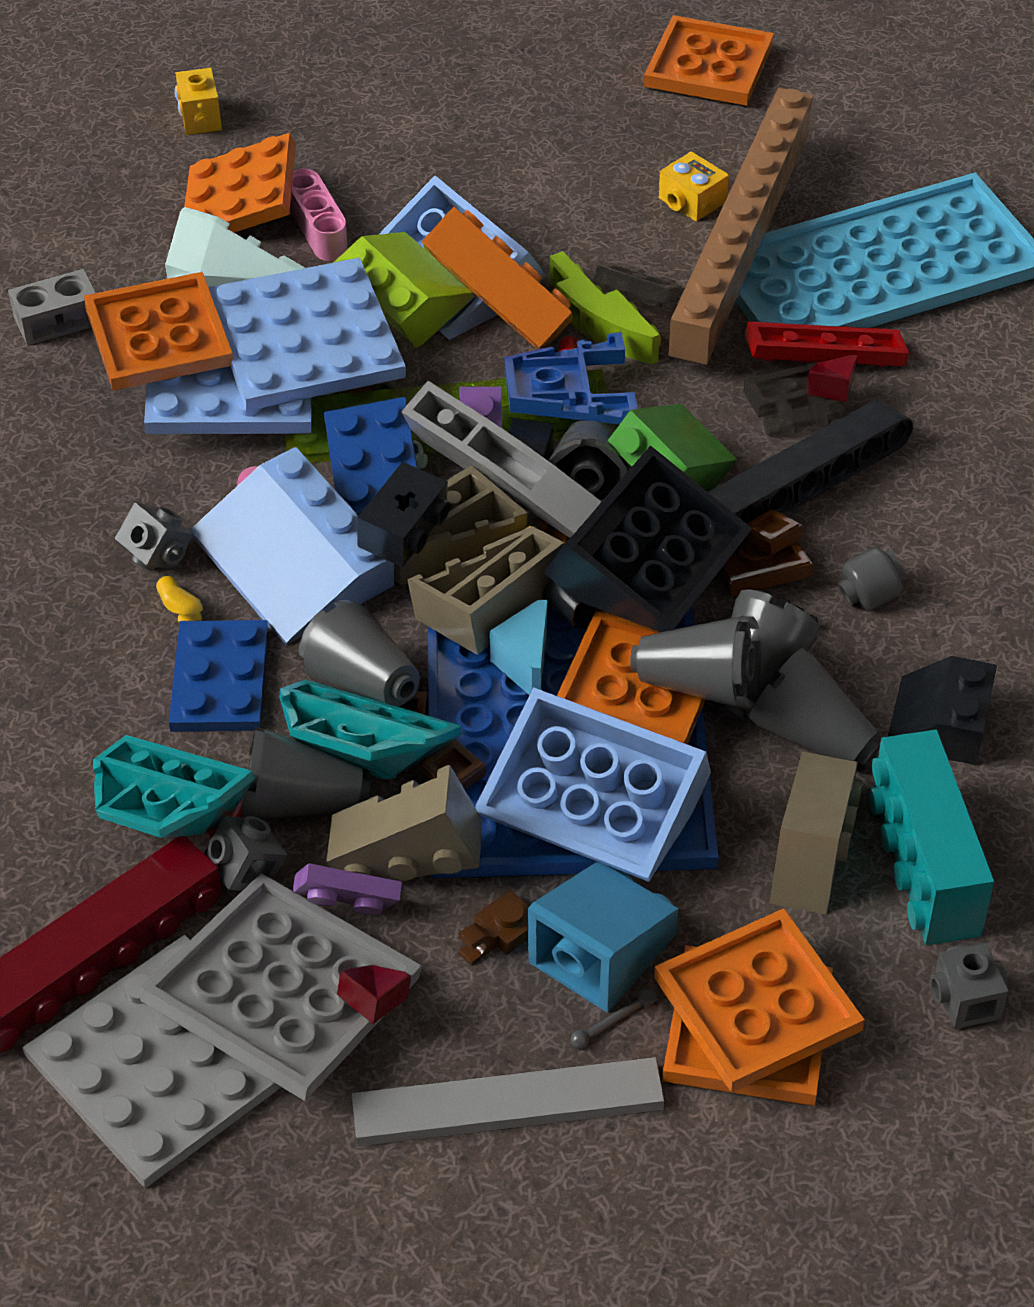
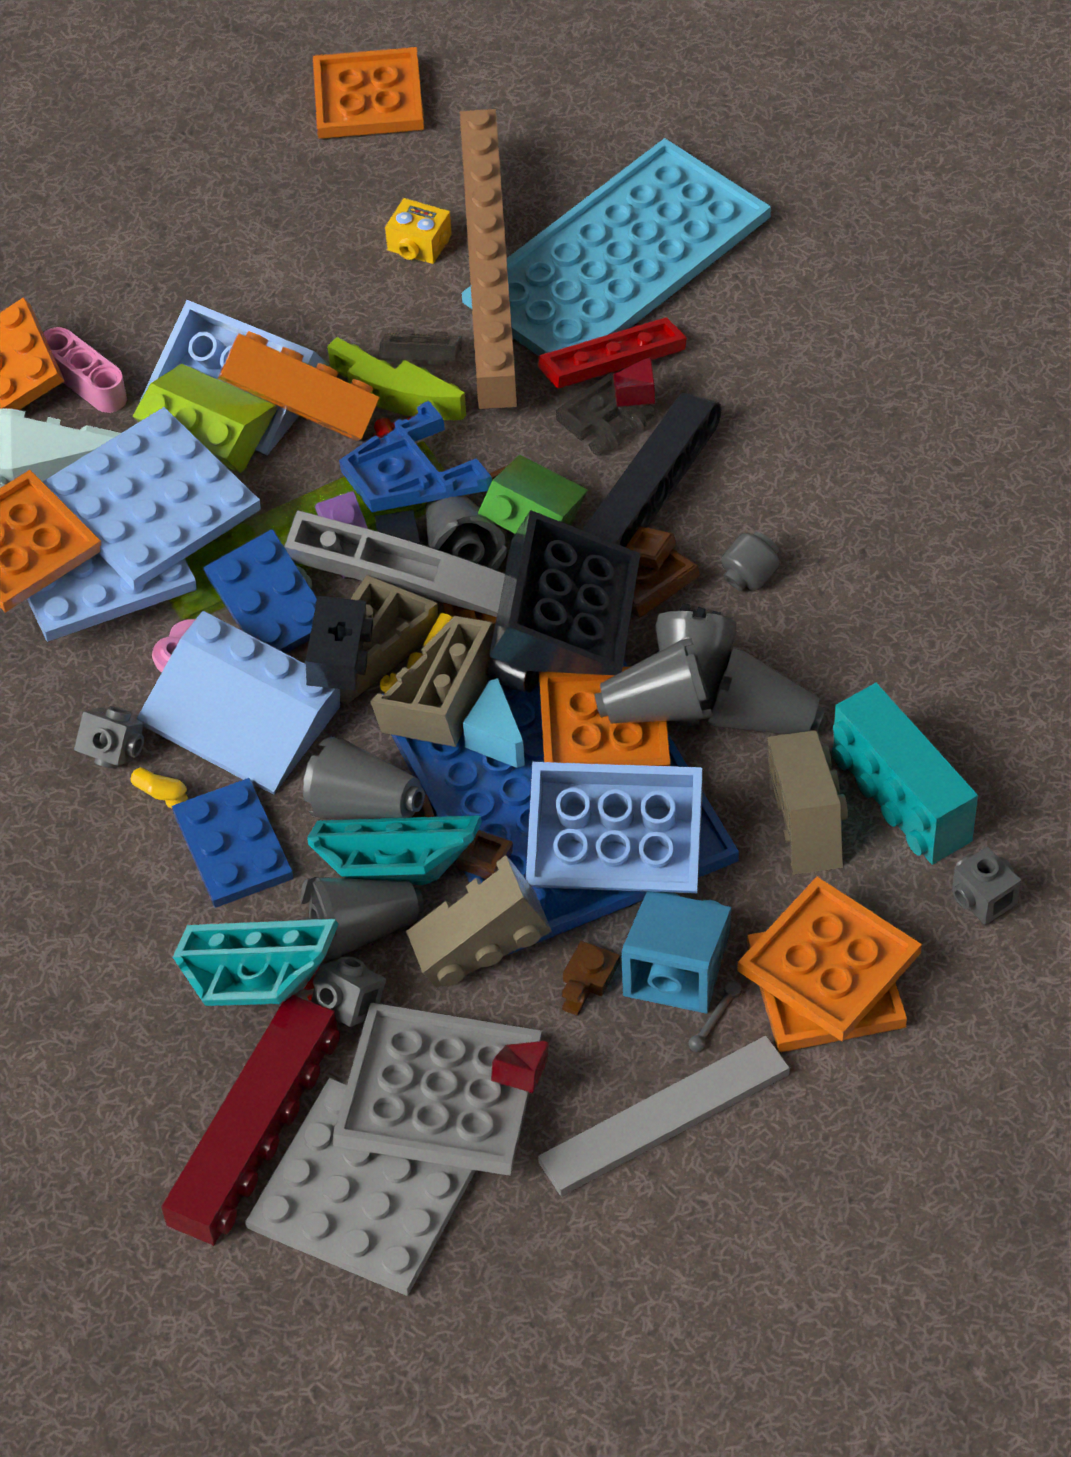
camera: 20 degrees left, 5 degrees up
medium lavender plate [293,863,402,915] -> none
black slope [888,656,997,765] -> none

